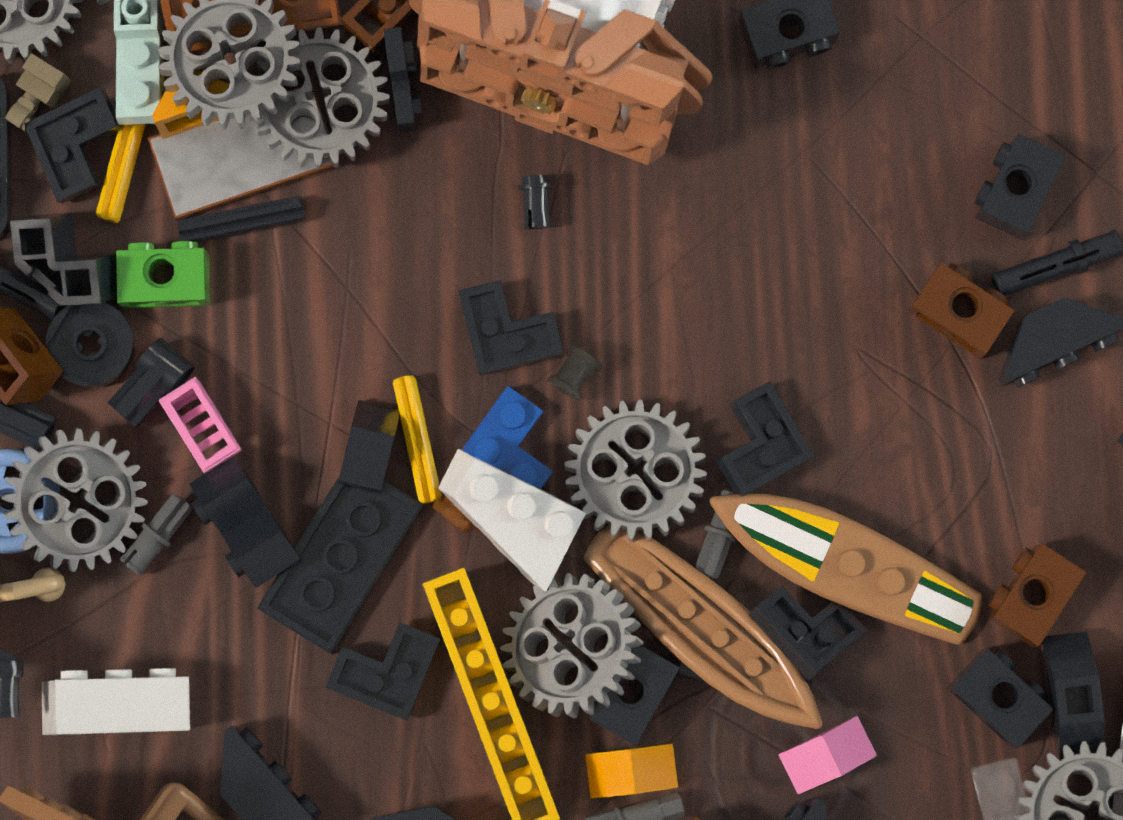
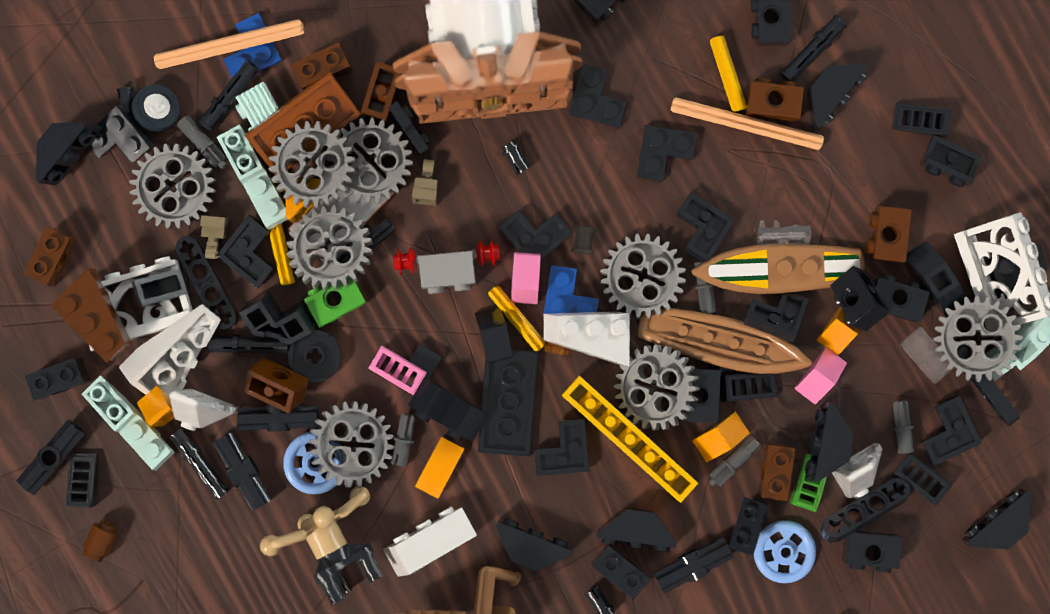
camera: 25 degrees left, 5 degrees up
black piece [107,338,195,428] -> none
none -> light grey gear [286,205,373,291]
none -> light grey brick [393,240,500,294]
none -> black tile [409,344,442,380]
none -> dark tan piece [412,159,438,206]
none -> light orange slope [415,437,464,499]
none -> bright pink slope [511,252,541,304]
none -> black plate [569,64,626,128]
none -> black plate [636,125,697,182]
none -> light nougat axle [671,97,824,150]
none -> yellow axle [710,36,747,112]
none -> black slope [720,373,777,402]
none -> clear plate [755,220,811,245]
none -> light orange slope [816,307,860,355]
none -> black brick [830,266,890,332]

